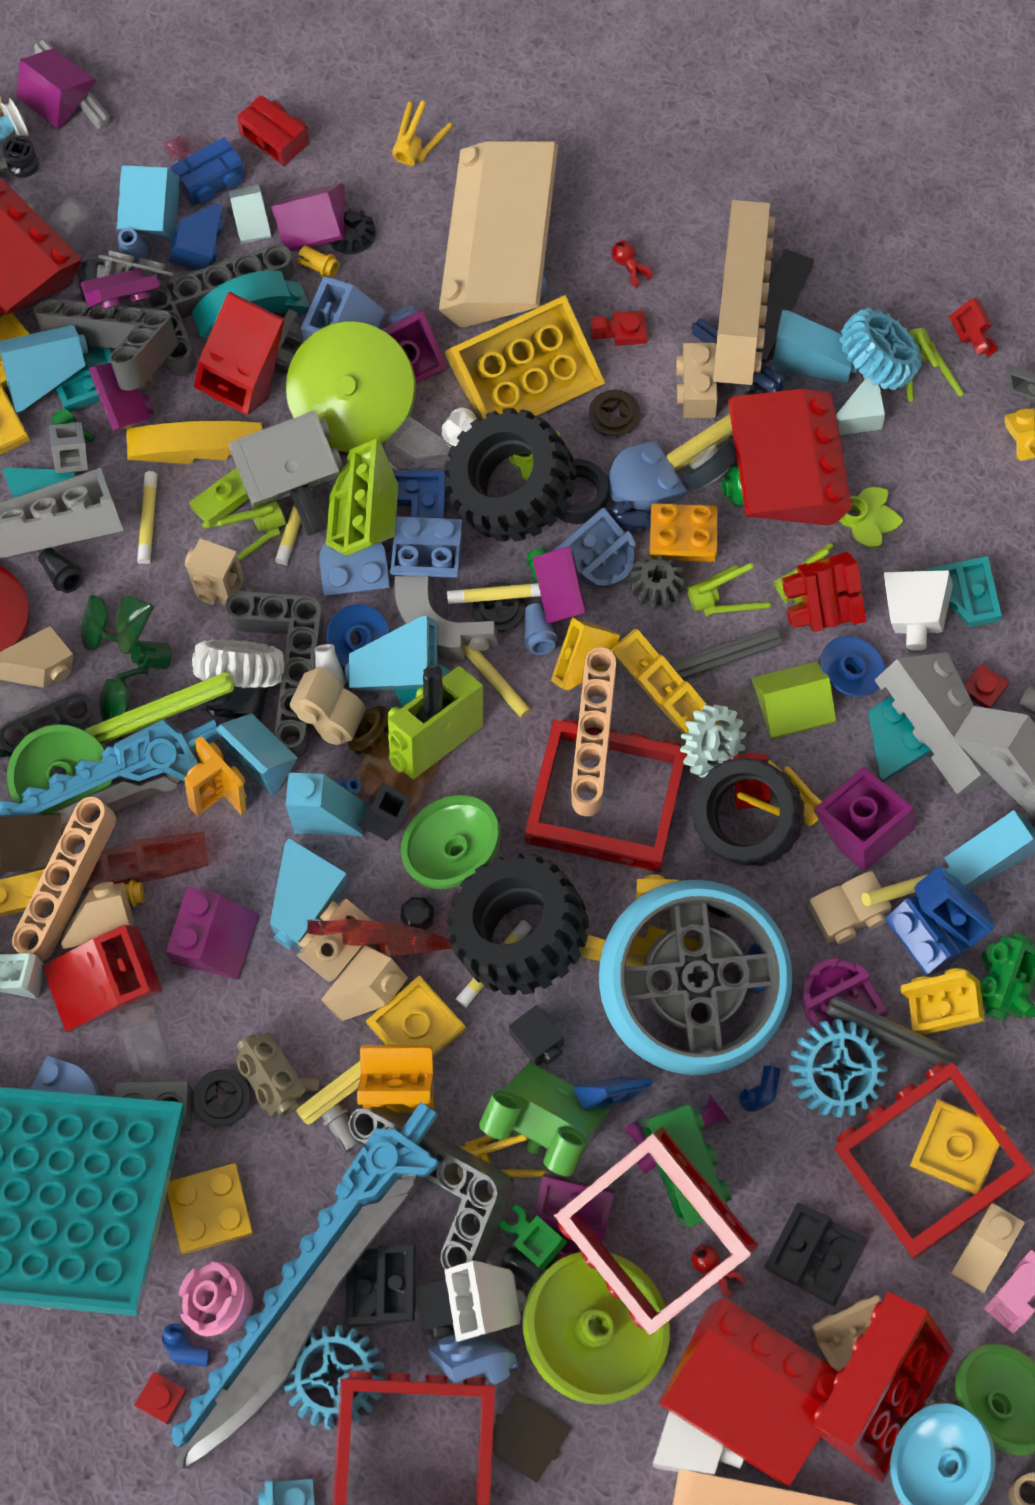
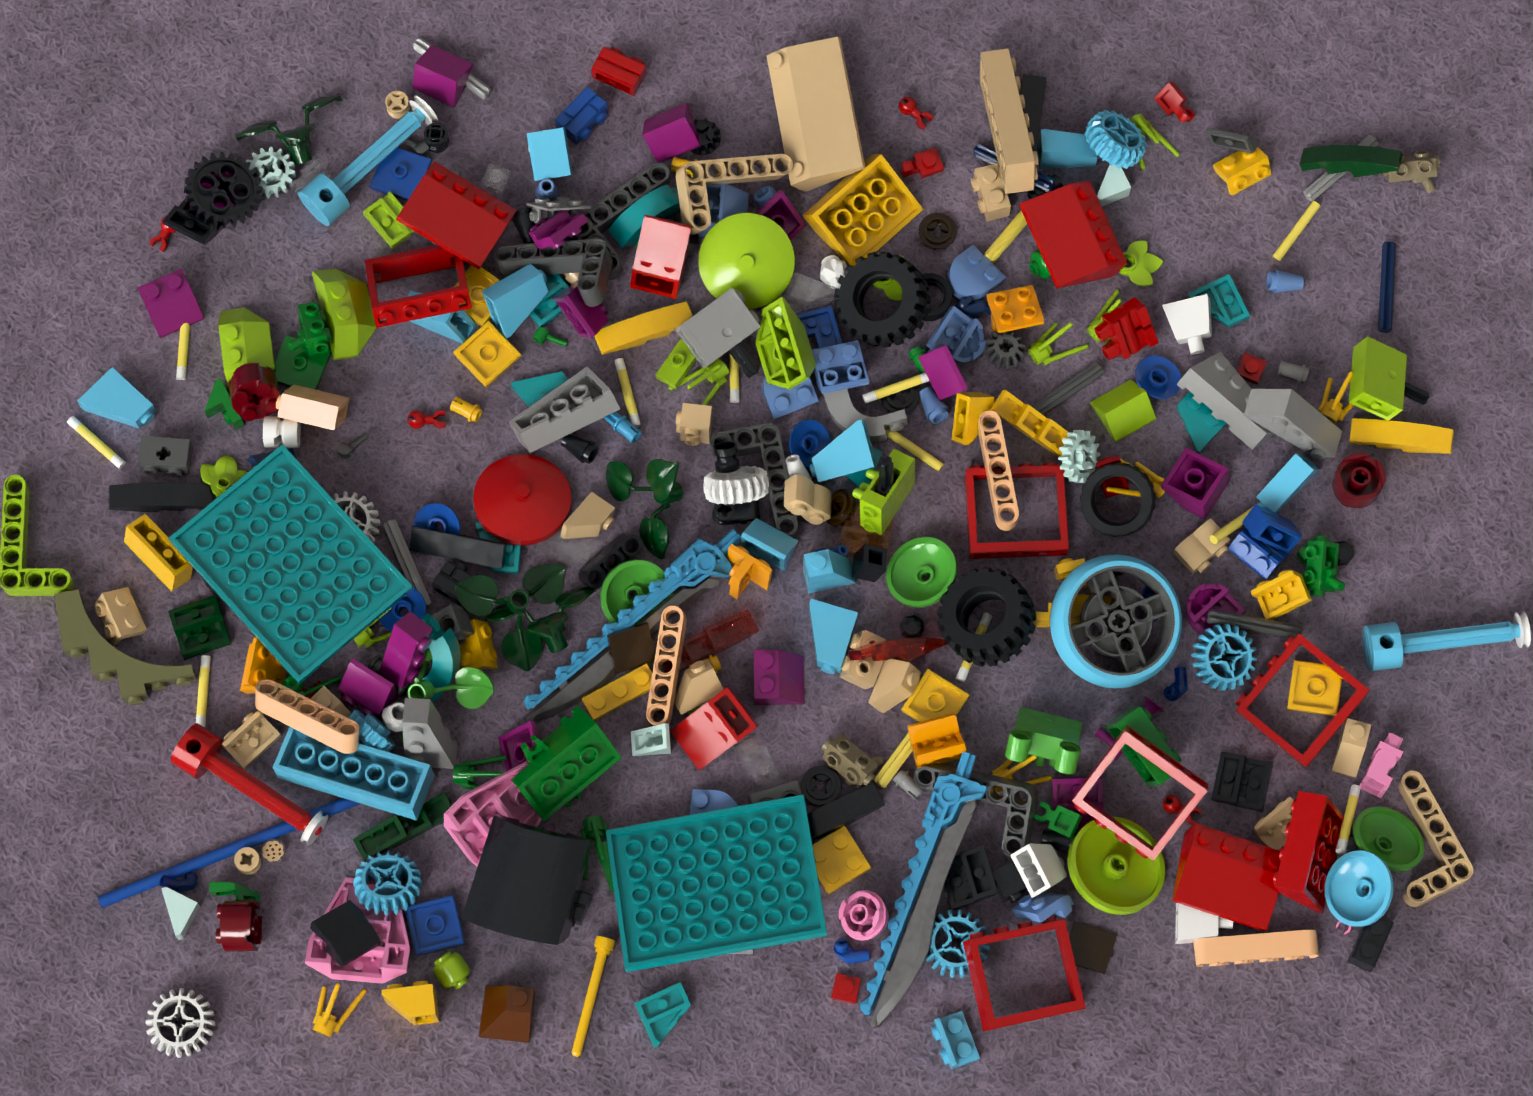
camera: 20 degrees left, 5 degrees up
light grey brick [49,422,88,474] -> none
lime axle [85,672,235,744] -> none
clear pink hand [164,136,187,159] -> none
blue slope [168,203,224,271] -> none
light aqua slope [228,184,271,244] -> none
yellow plant [392,100,453,166] -> none
black brick [509,1005,564,1066] -> none
blue slope [573,1077,653,1111] -> none
black wheel [682,441,737,489] -> none
none -> dark azure axle [603,411,642,444]
none -> tan beam [676,154,793,235]
none -> black wheel [713,441,740,473]
none -> black slope [807,783,885,840]
none -> light yellow bar [1336,784,1361,854]

